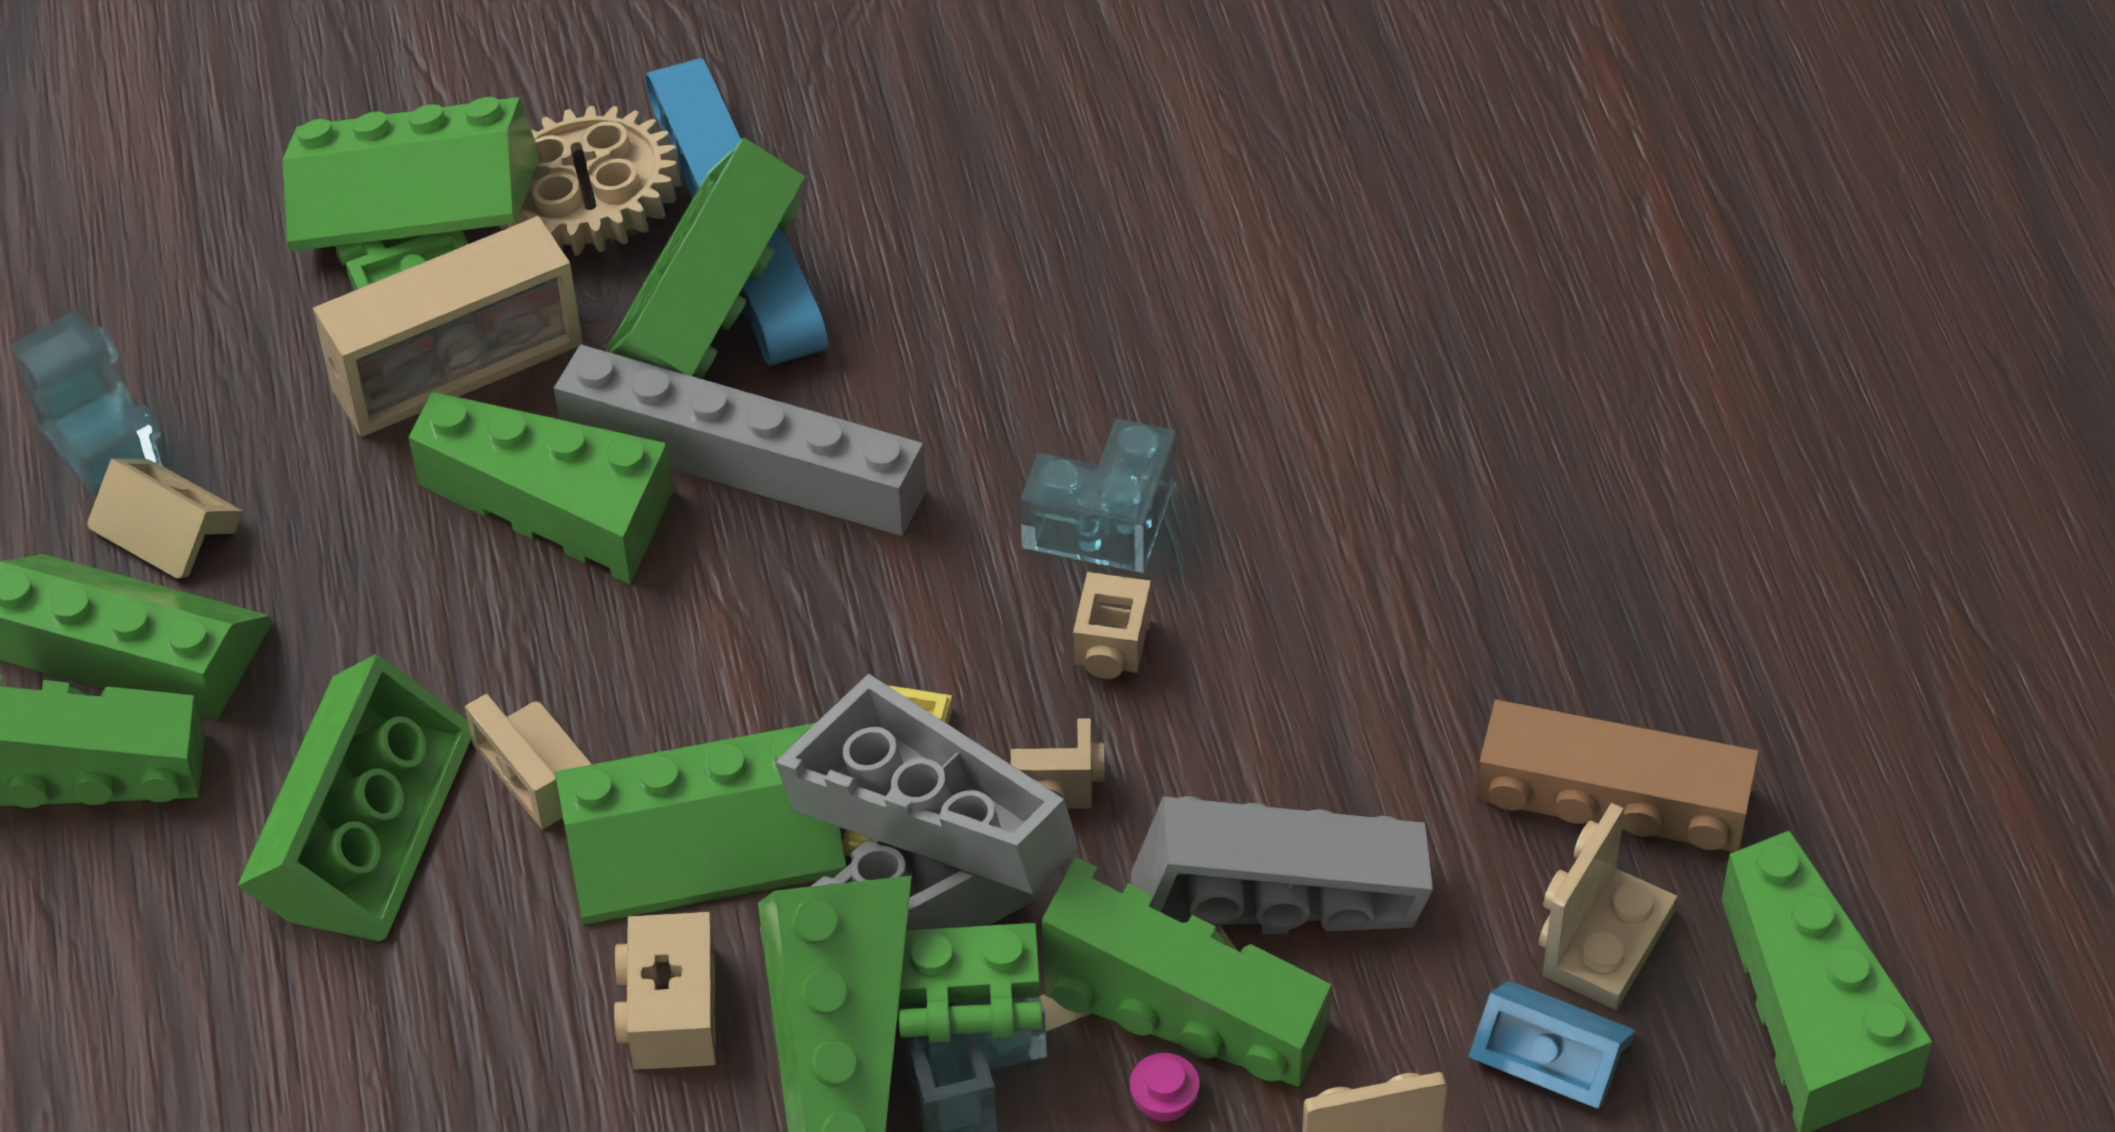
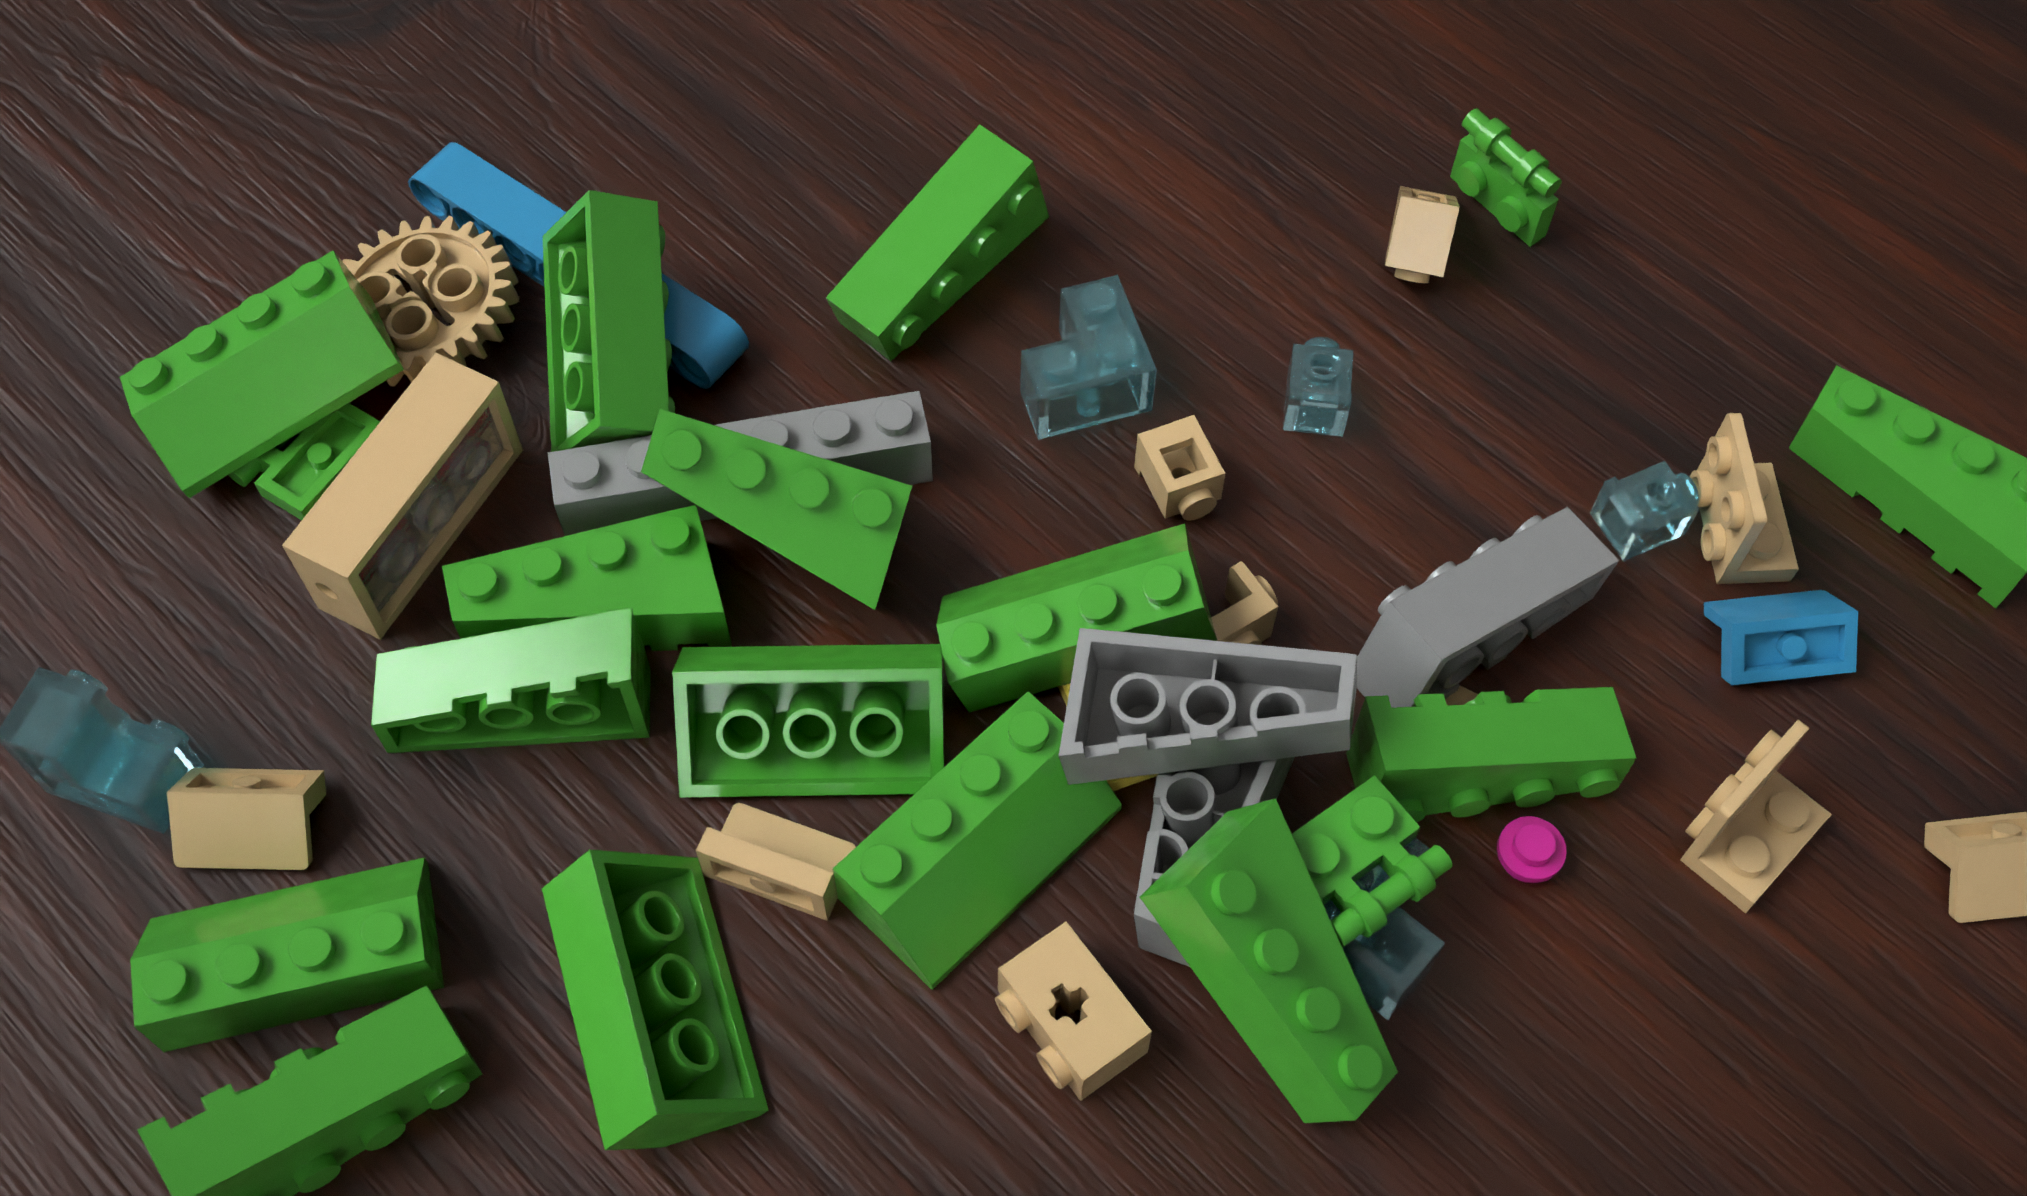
camera: 35 degrees left, 10 degrees up
medium nougat brick [1476,699,1759,852] -> none
none -> wedge [371,607,651,753]
none -> bright green wedge [641,409,912,610]
none -> bright green slope [672,644,944,798]
none -> bright green wedge [826,124,1049,361]
none -> bright green slope [936,523,1217,713]
none -> clear light blue brick [1283,337,1353,437]
none -> tan slope [1385,186,1460,283]
none -> bright green plate [1450,108,1562,247]
none -> clear light blue brick [1590,461,1699,561]

